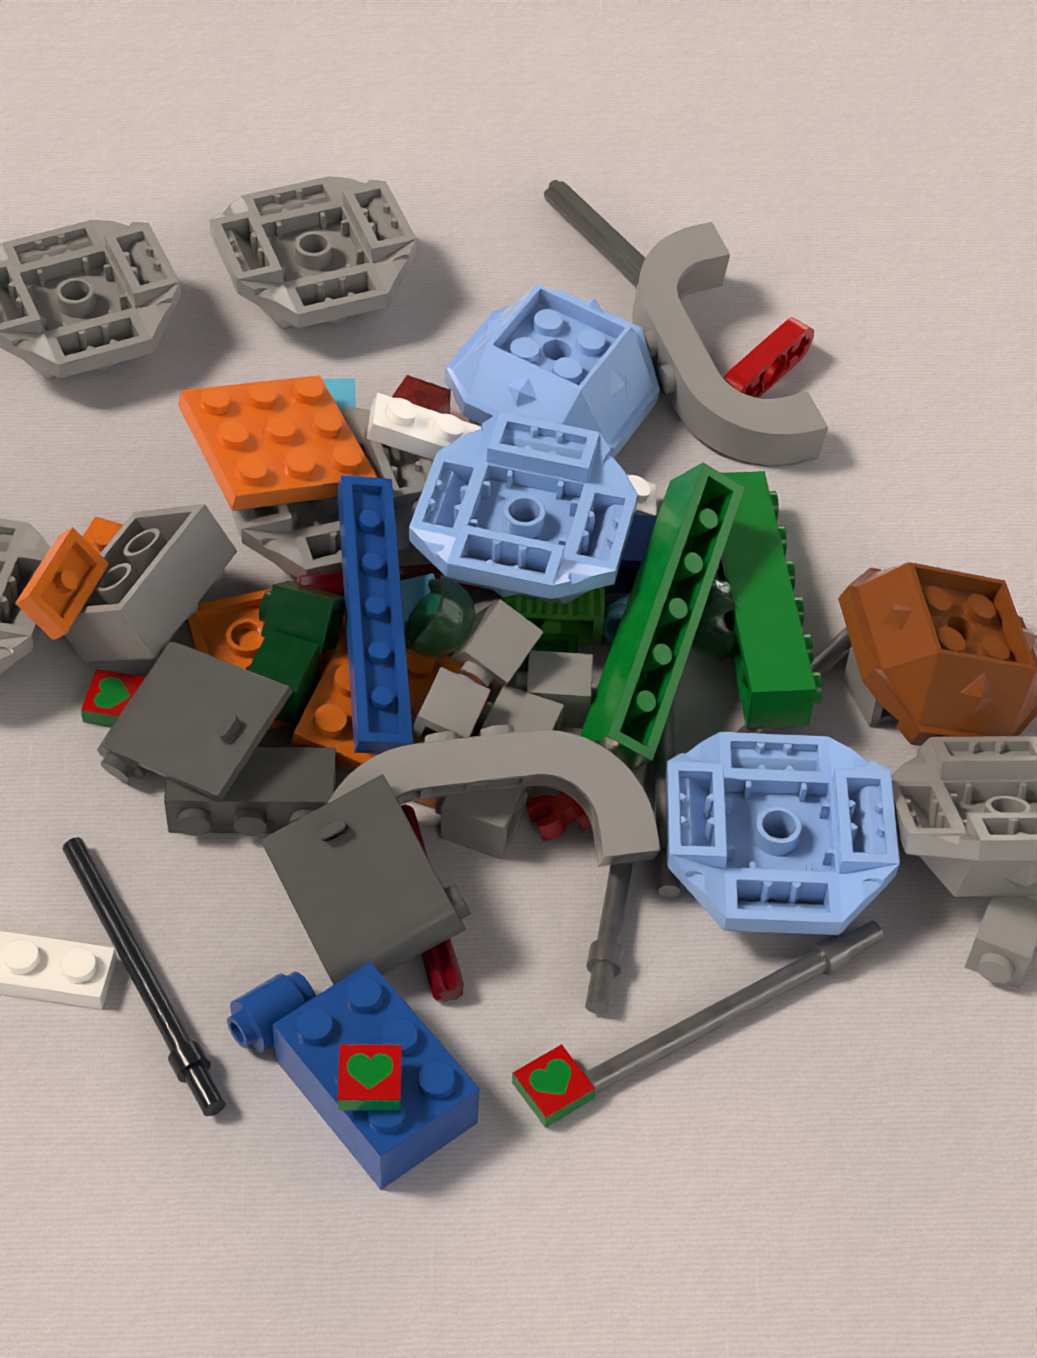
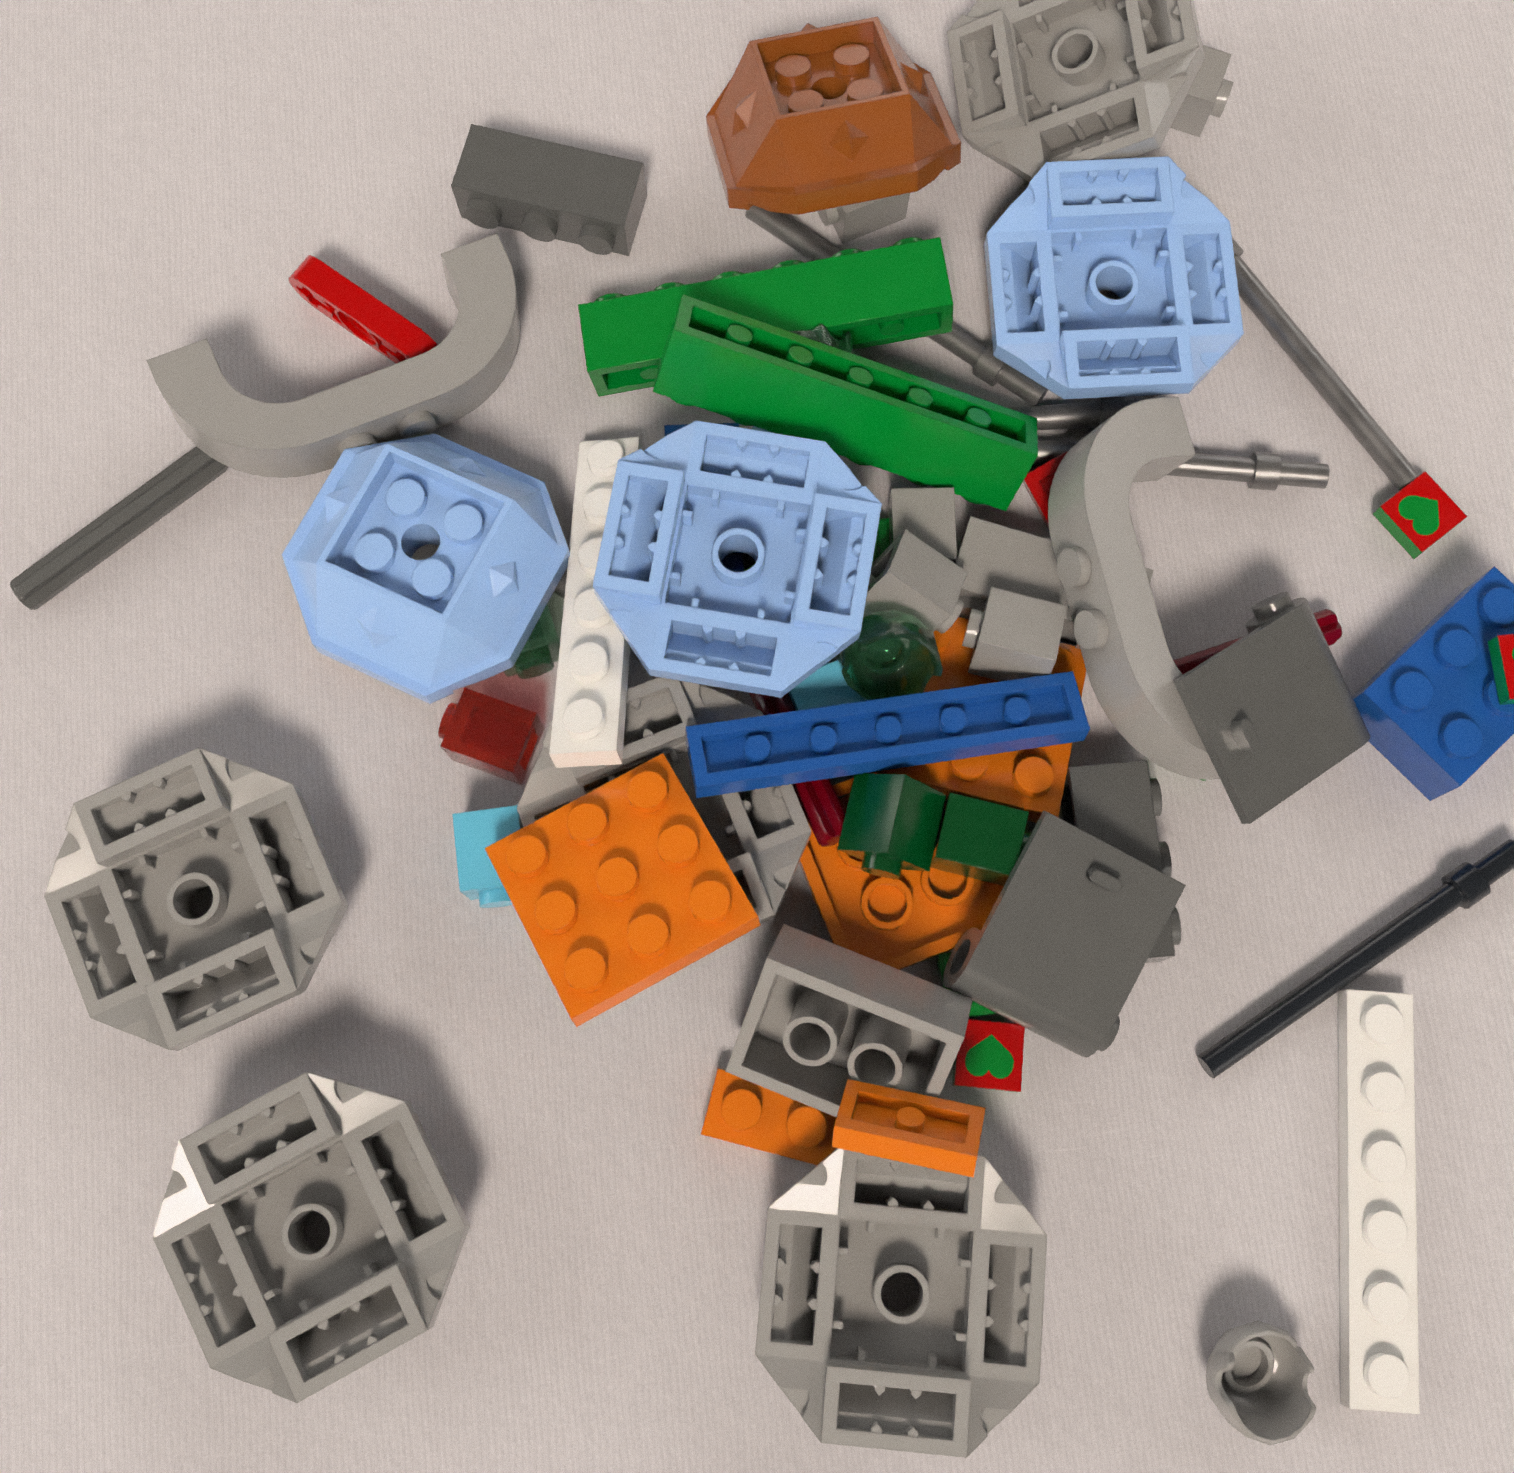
camera: 90 degrees left, 25 degrees up
blue brick [227,971,316,1053] -> none
none -> dark grey brick [451,124,647,256]

